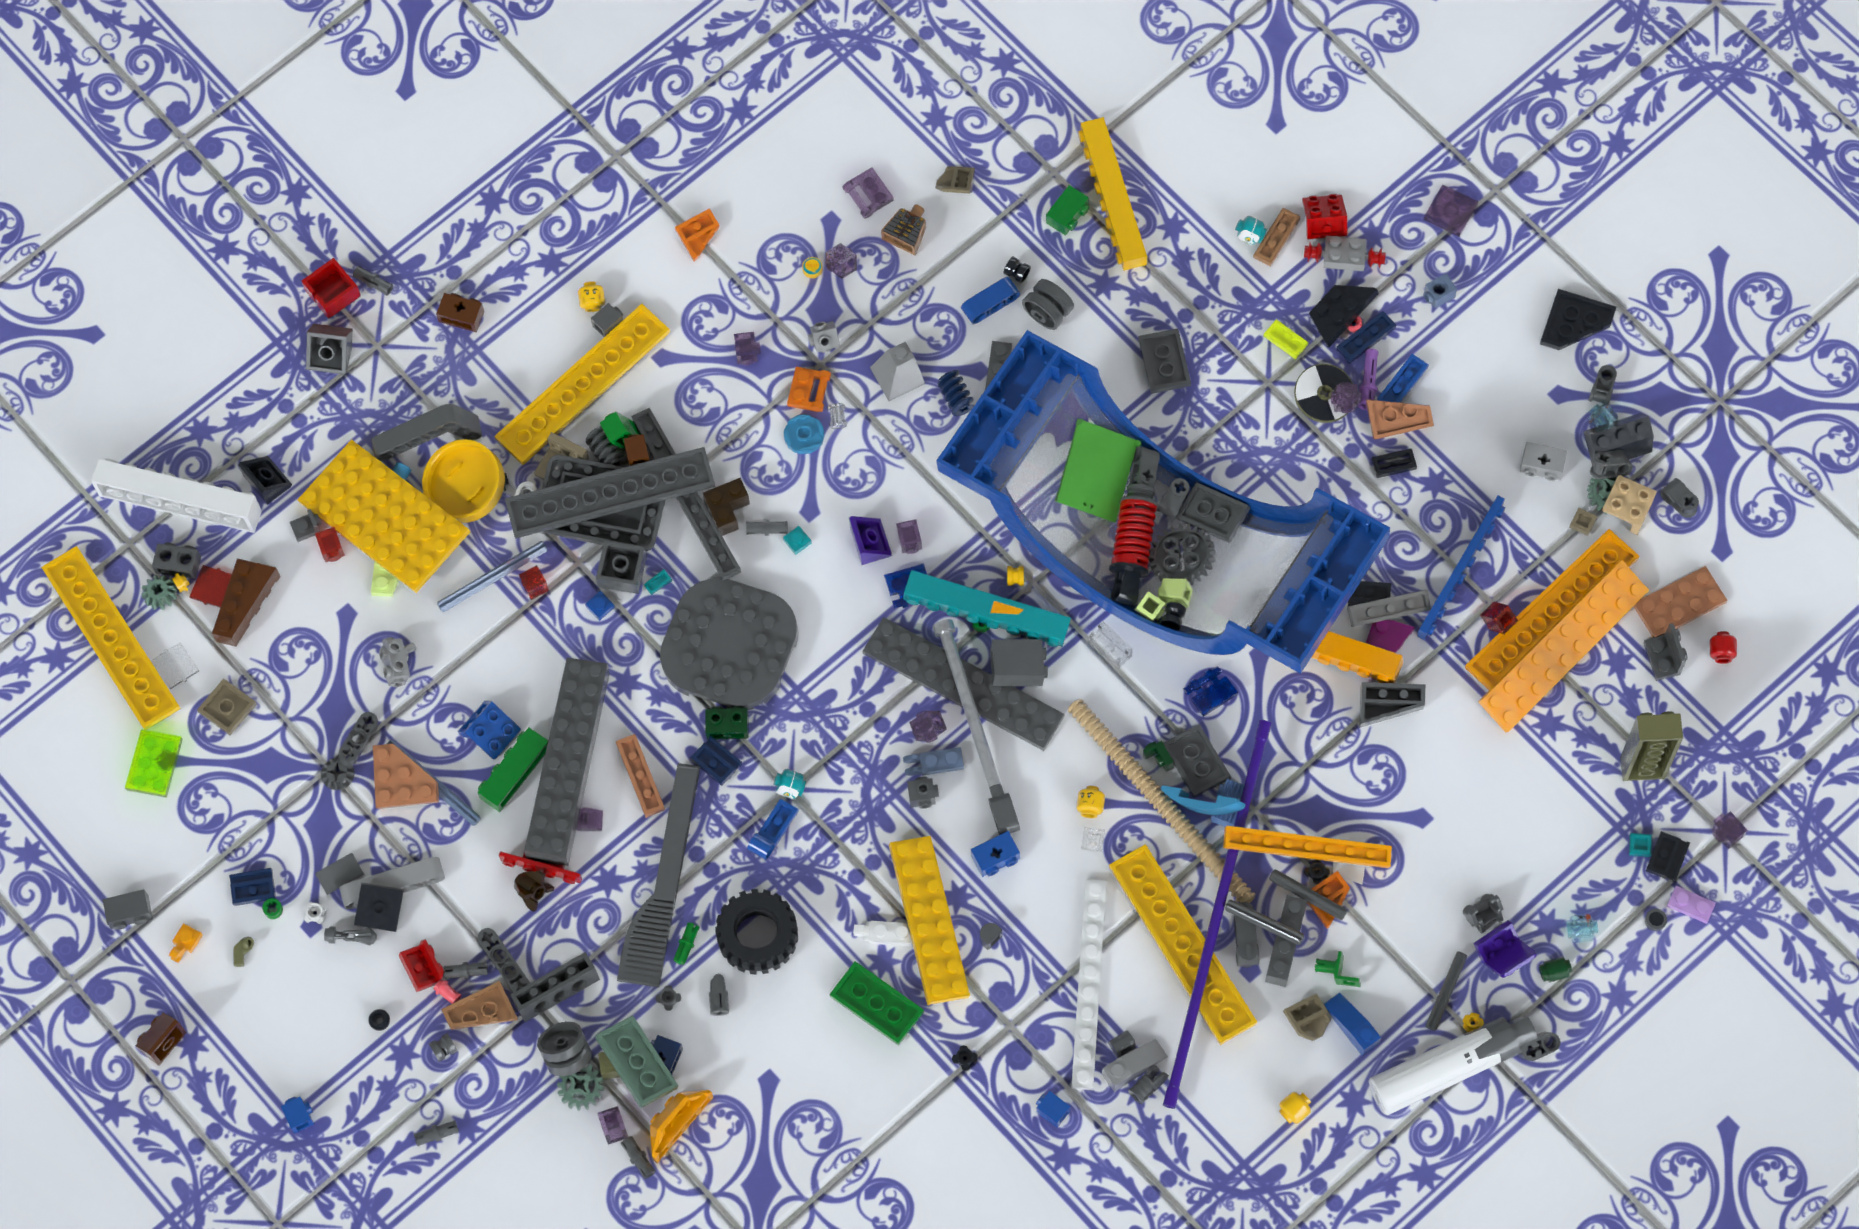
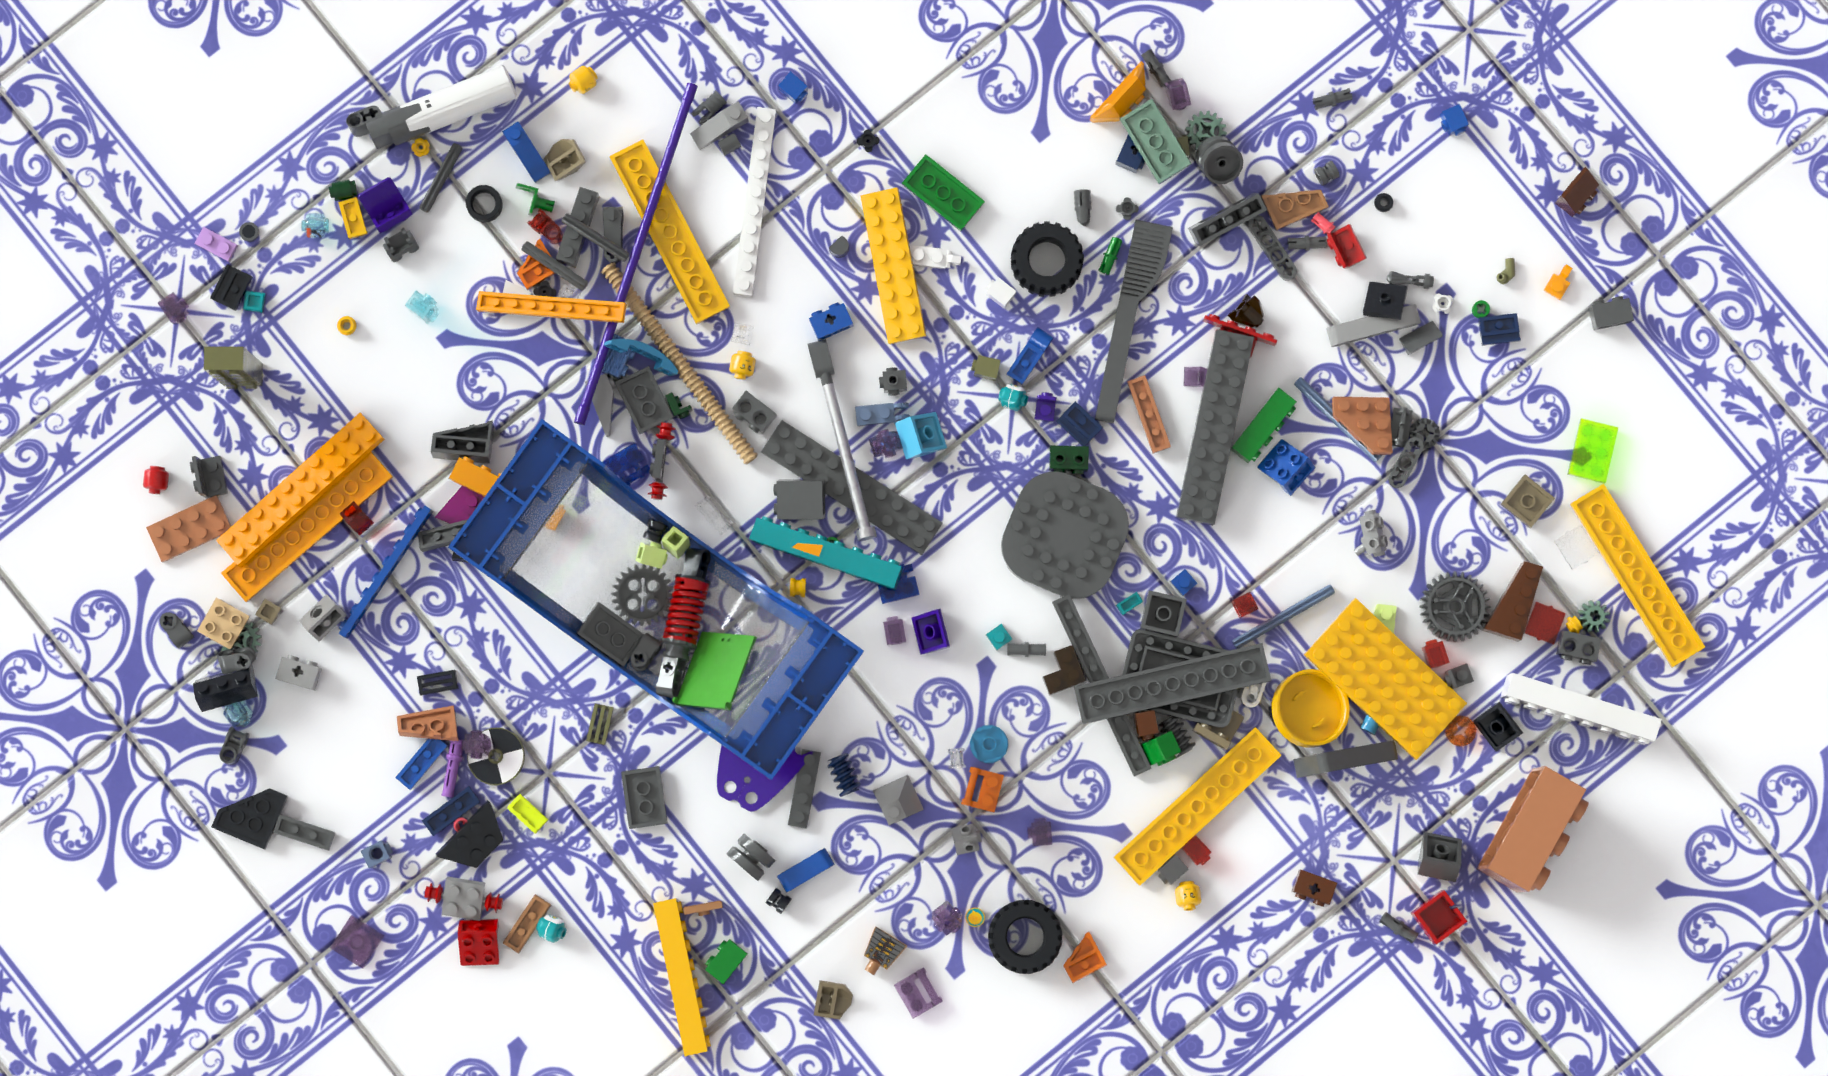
camera: 175 degrees right, 15 degrees up
none -> dark grey plate [273,814,336,851]
none -> light grey brick [299,594,347,642]
none -> yellow plate [337,316,357,335]
none -> yellow plate [338,197,368,240]
none -> clear light blue brick [405,290,439,325]
none -> black tyre [466,185,503,223]
none -> clear red piece [527,209,563,244]
none -> clear tile [557,283,581,299]
none -> light grey slope [585,374,616,437]
none -> olive tile [586,703,614,745]
none -> plate [648,422,676,500]
none -> medium nougat plate [683,900,723,916]
none -> dark grey brick [732,391,777,434]
none -> medium azure slope [895,412,947,459]
none -> olive brick [971,355,1001,381]
none -> white brick [986,277,1016,309]
none -> black tyre [988,900,1063,974]
none -> dark purple bracket [1034,392,1057,422]
none -> clear red brick [1181,835,1212,866]
none -> dark grey hinge [1391,407,1413,448]
none -> dark grey gear [1419,571,1491,642]
none -> clear orange gear [1445,715,1477,746]
none -> nougat brick [1476,766,1589,892]

